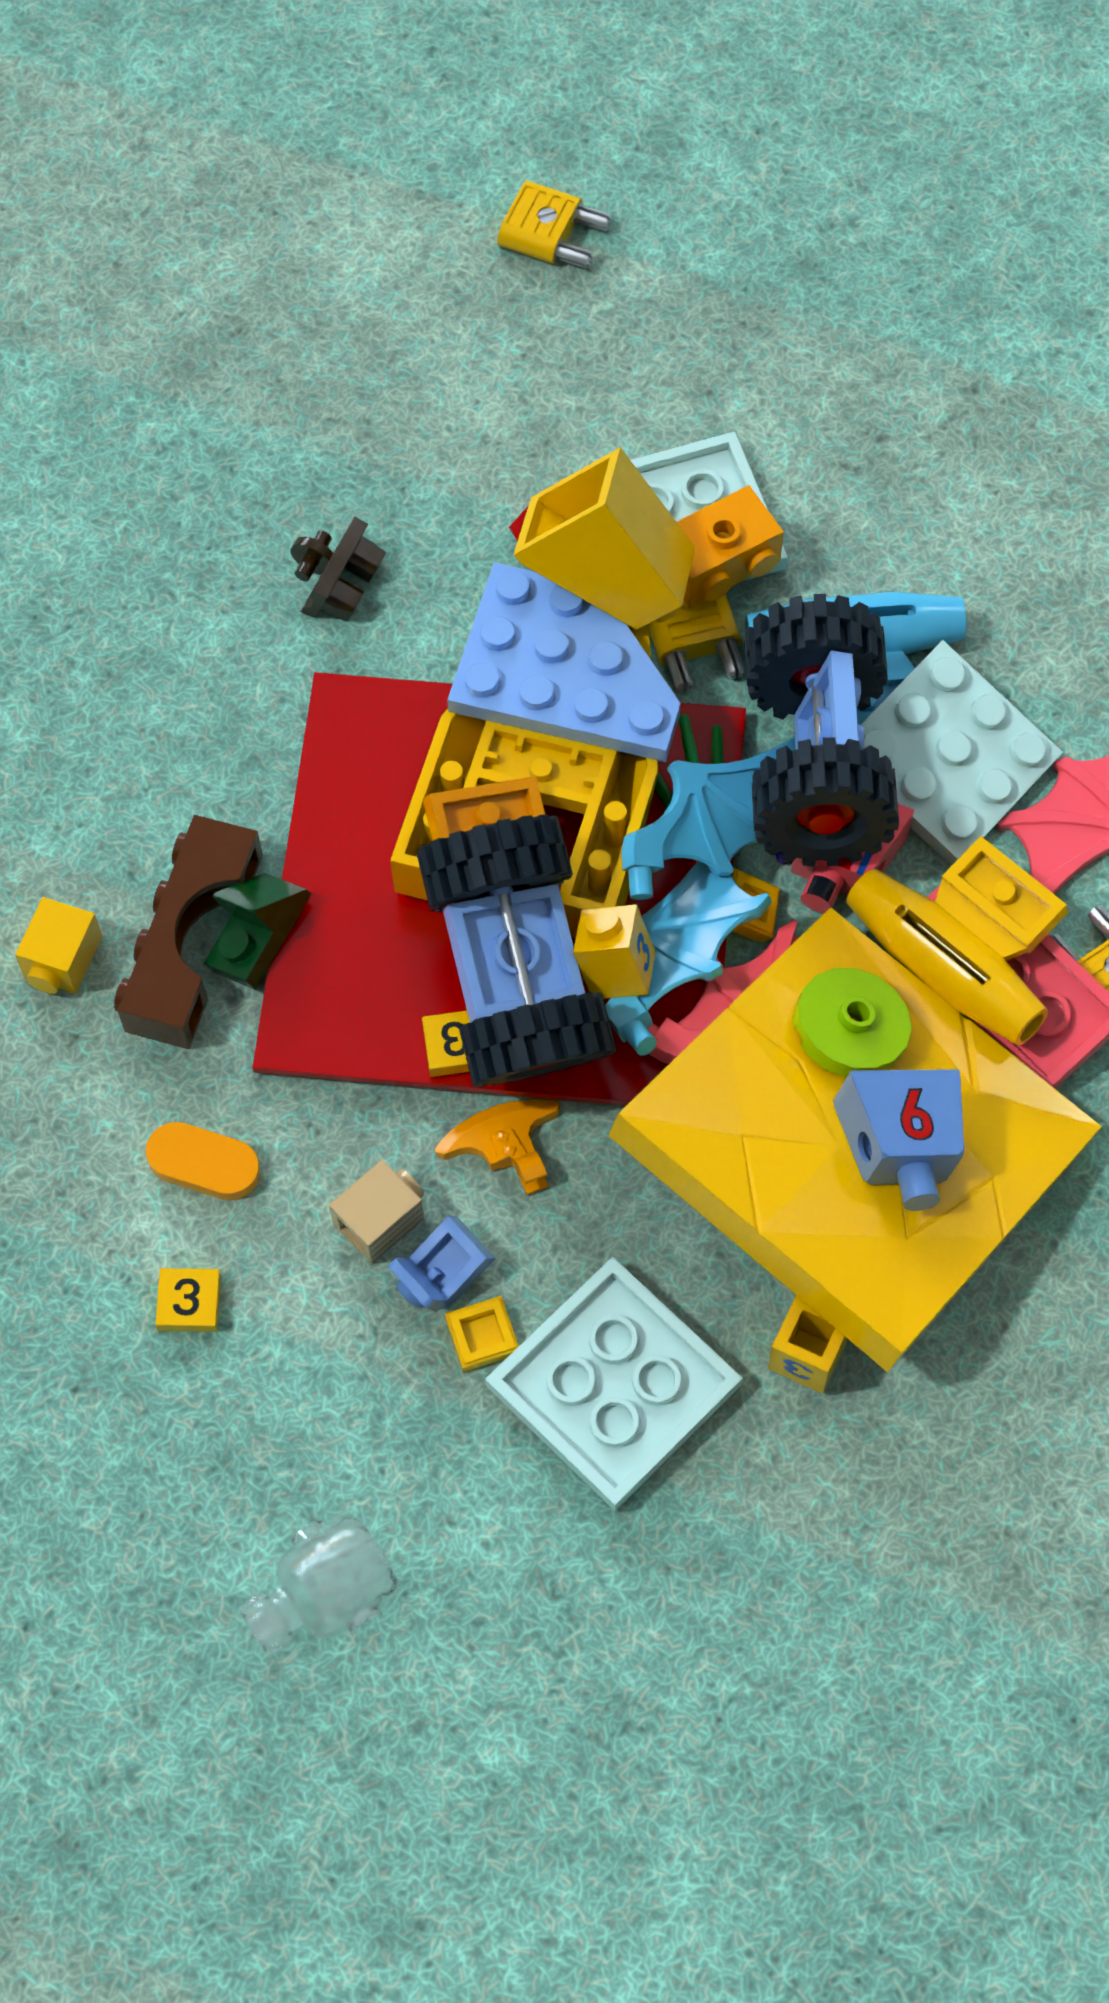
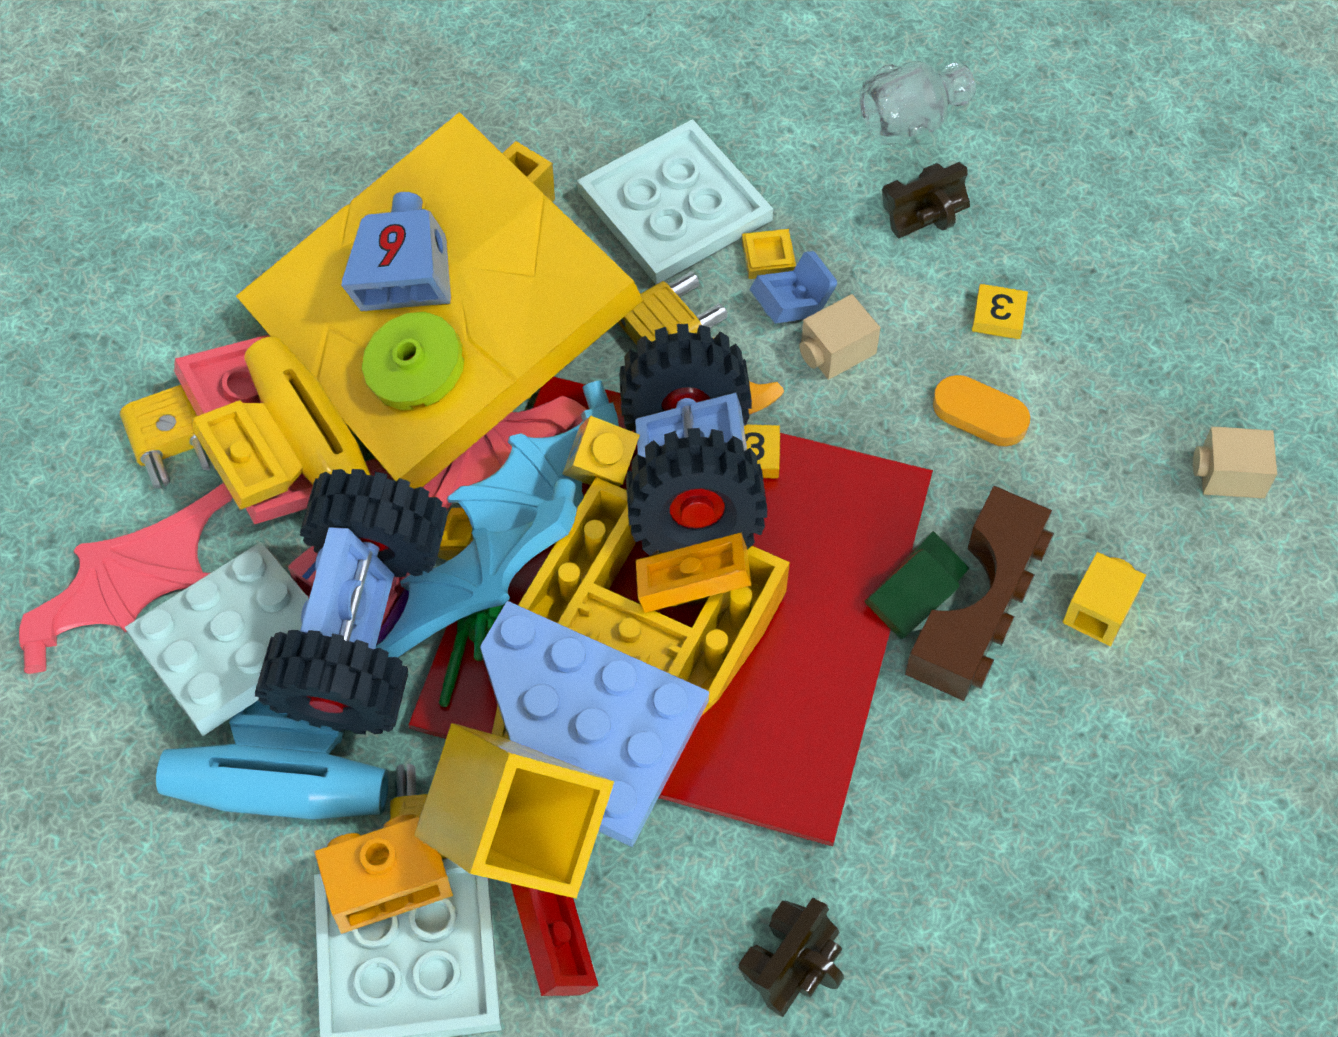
camera: 170 degrees left, 5 degrees down
none -> yellow piece [617,272,727,345]
none -> dark brown hips [882,162,970,239]

